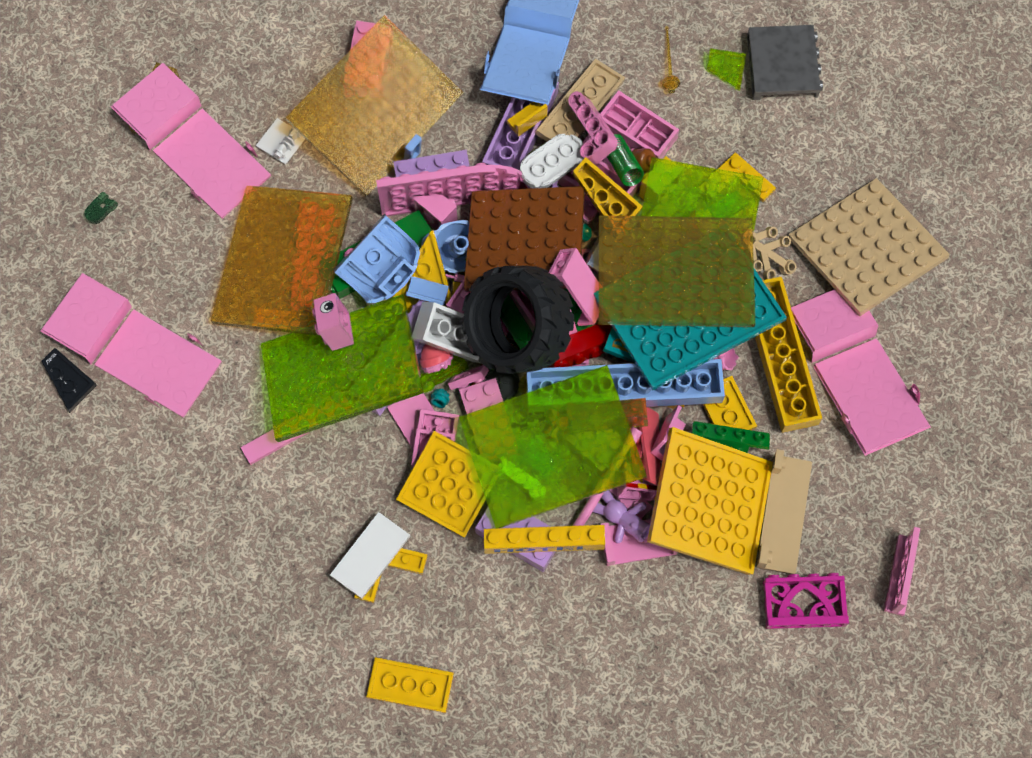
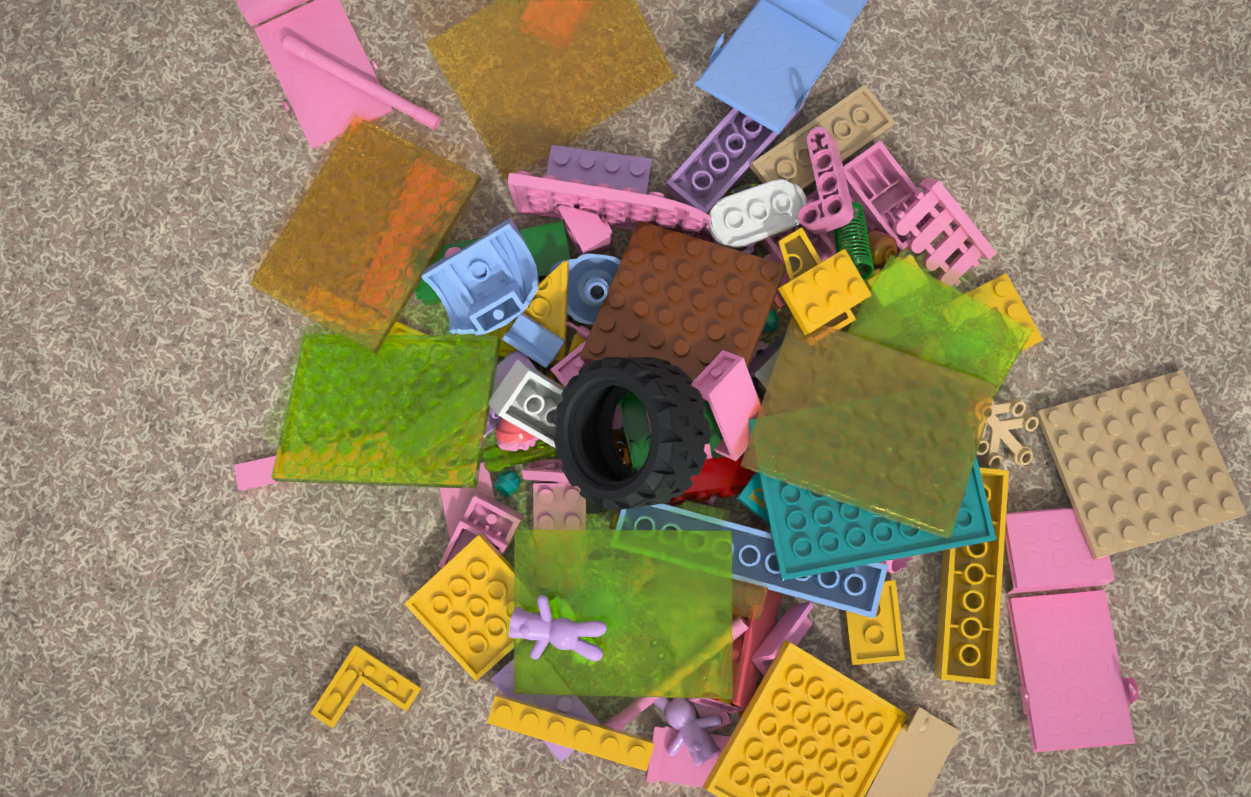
camera: 20 degrees right, 10 degrees up
bright pink piece [41,273,222,418] -> none
black wing [42,348,97,413] -> none
clear green plate [84,192,118,224] -> none
white hinge [256,118,307,165] -> none
bright pink brick [312,293,354,351] -> none
white tile [330,512,410,599] -> none
light blue tile [404,134,422,160] -> none
yellow panel [507,102,548,137] -> none
clear yellow sword [662,26,680,94] -> none
green bracket [692,421,770,453] -> none
clear neon green slope [706,48,746,91] -> none
flat silver panel [747,25,823,100] -> none
none -> bright pink piece [282,35,441,131]
none -> lavender animal [509,595,607,661]
none -> yellow plate [778,249,871,335]
none -> bright pink fence [893,177,997,288]

